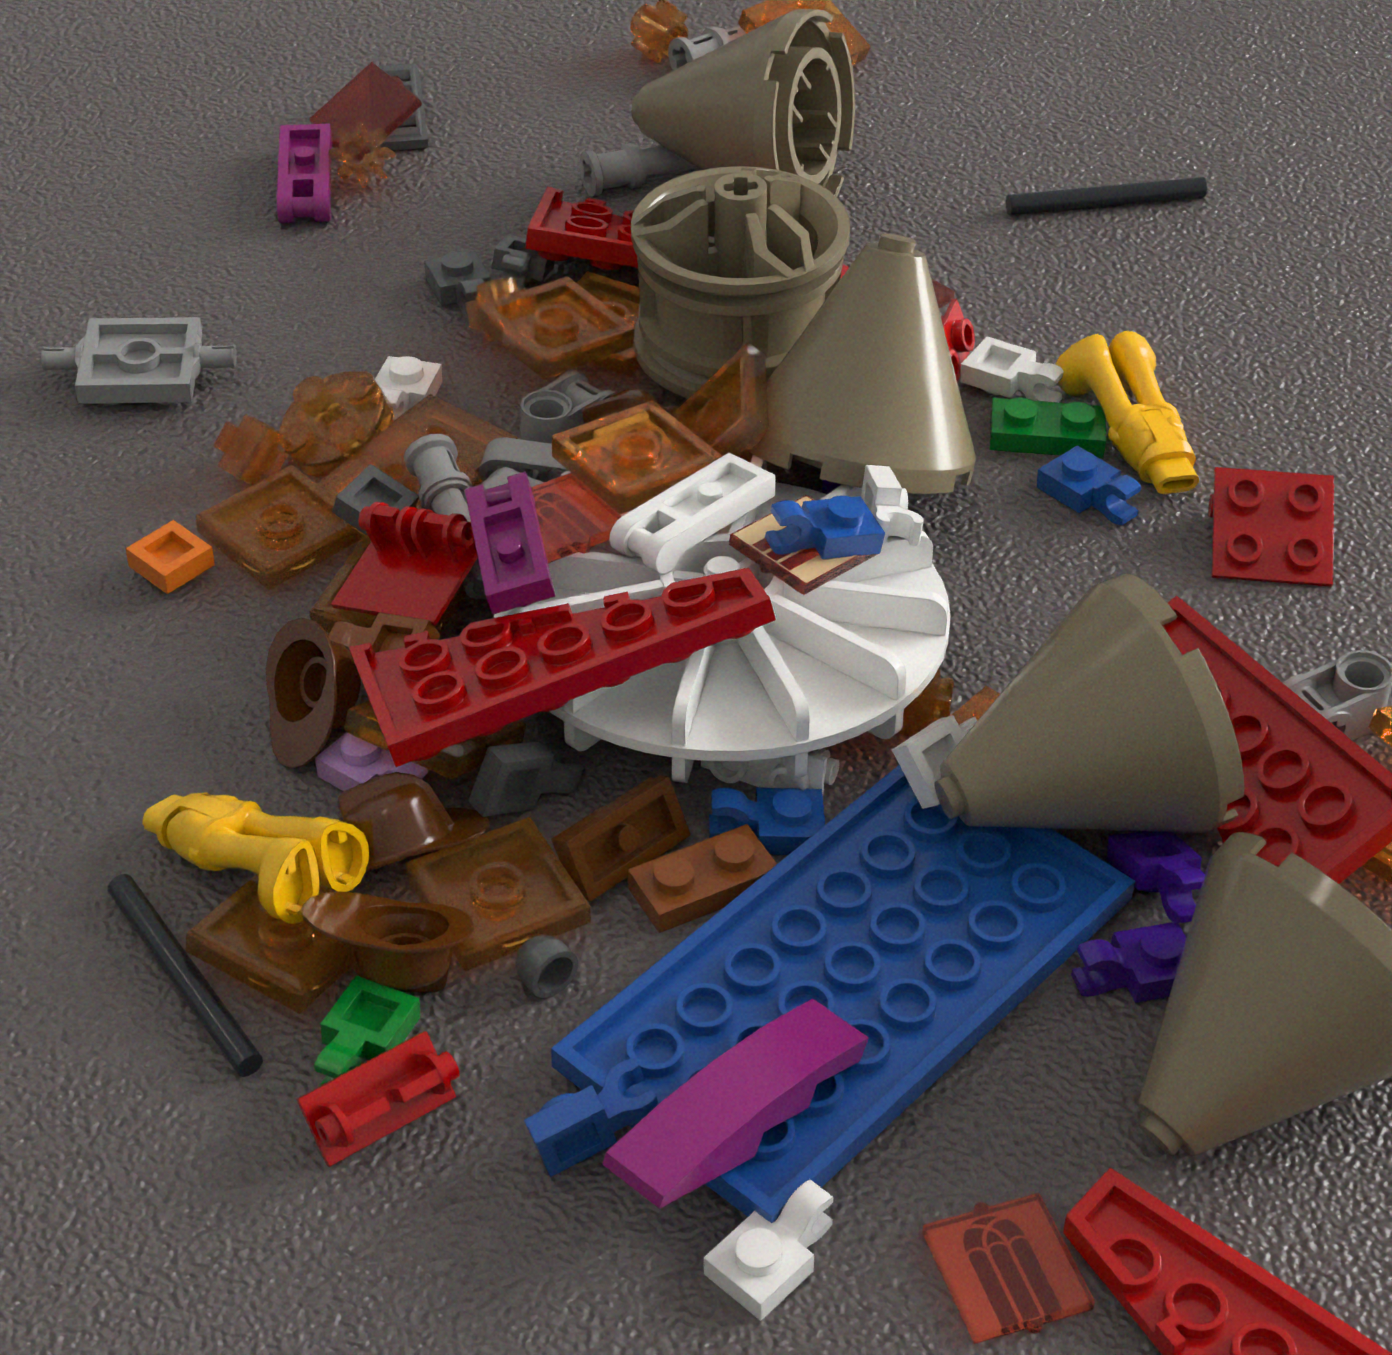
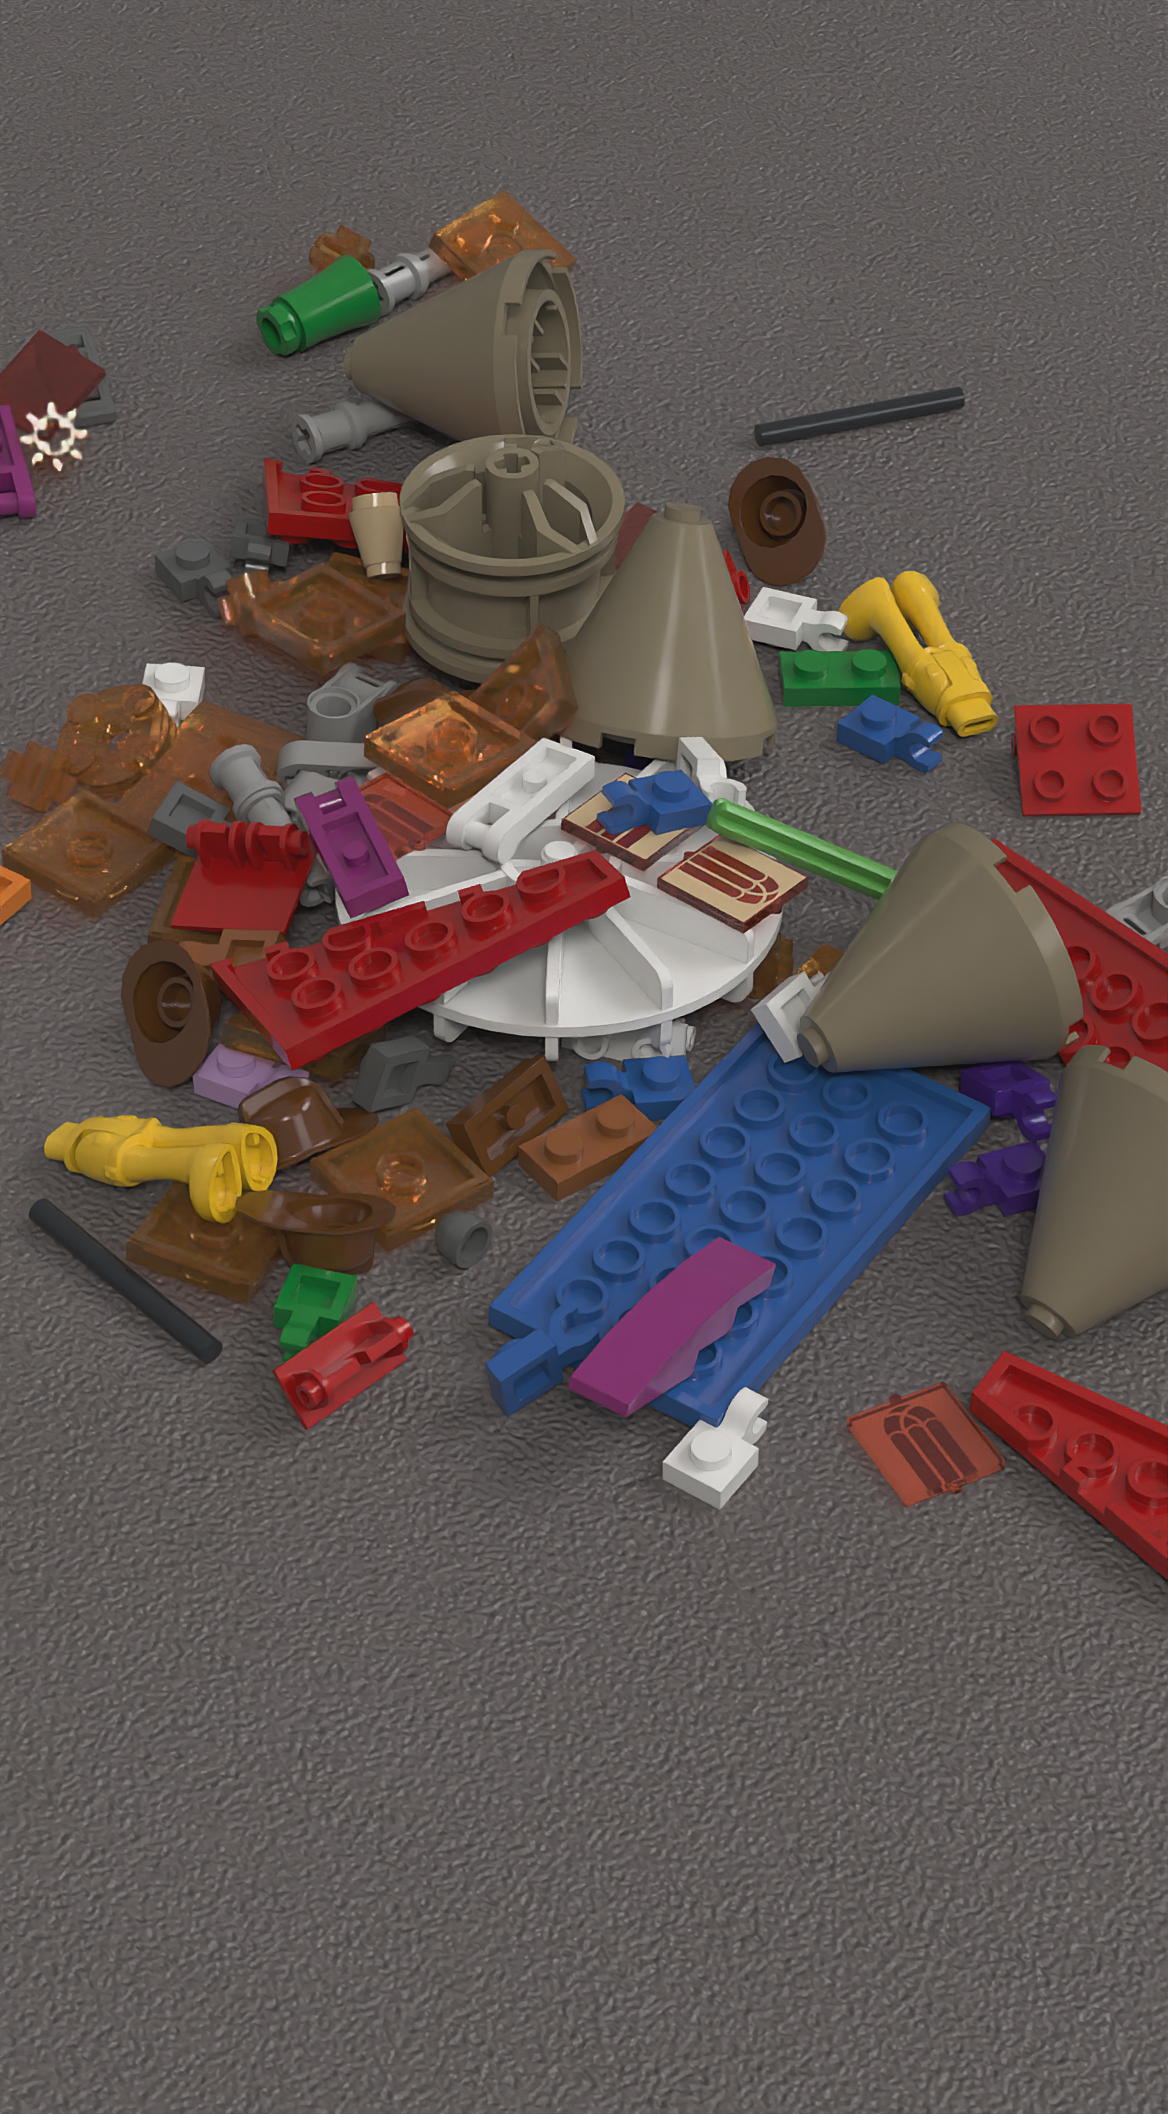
camera: 10 degrees left, 0 degrees up
none -> green plant [256,254,381,356]
none -> tan cone [347,492,403,580]
none -> piece [657,834,809,934]
none -> bright green axle [706,798,898,900]
none -> reddish brown piece [728,457,827,587]

